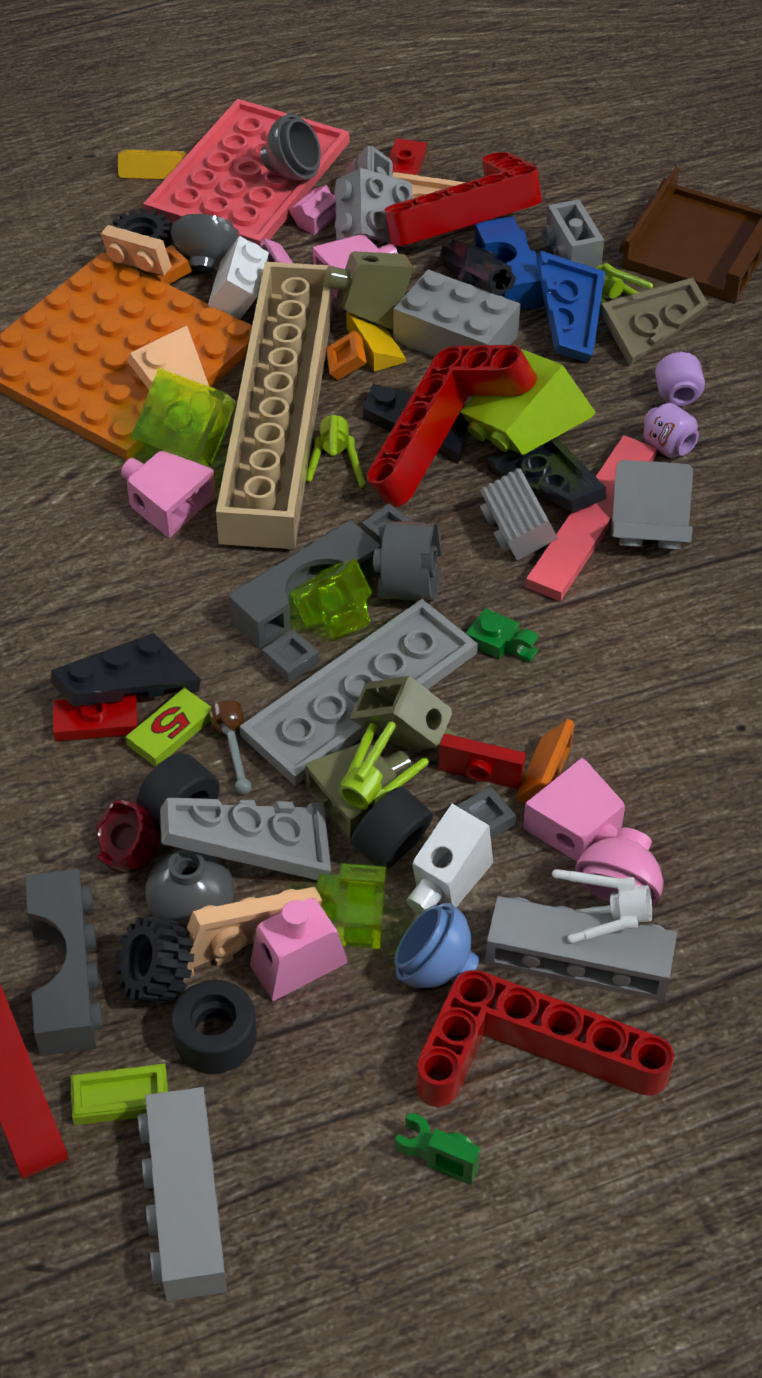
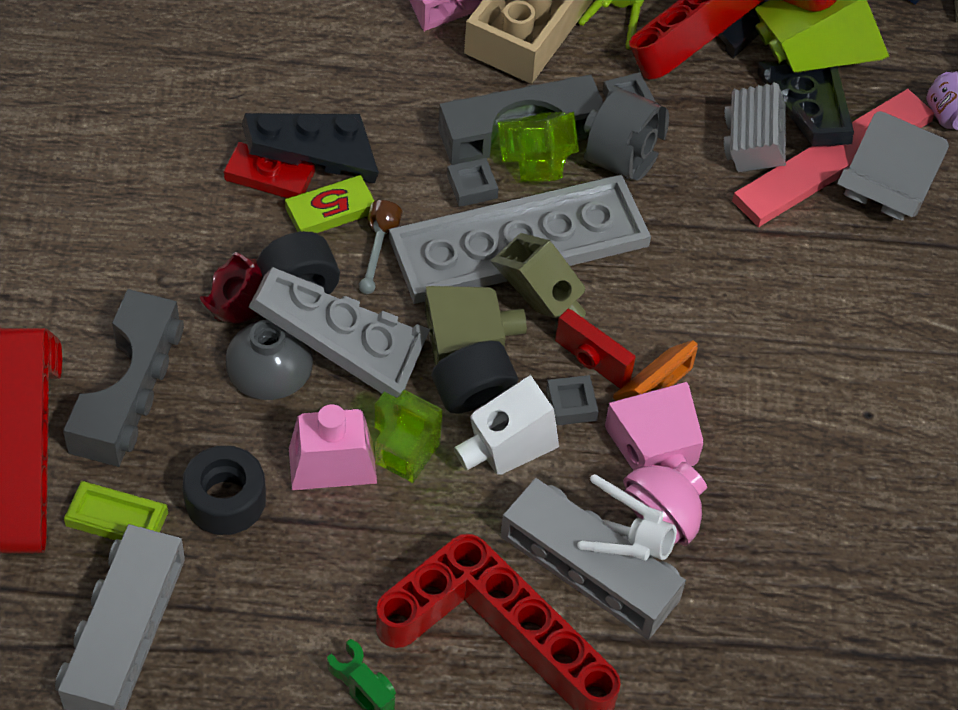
camera: 20 degrees right, 5 degrees up
black tyre [115,916,194,1004] -> none
light nougat wing [183,887,322,980] -> none
lime plant [339,722,429,810] -> none
medium blue piece [394,902,479,988] -> none
green plate [465,608,539,663] -> none

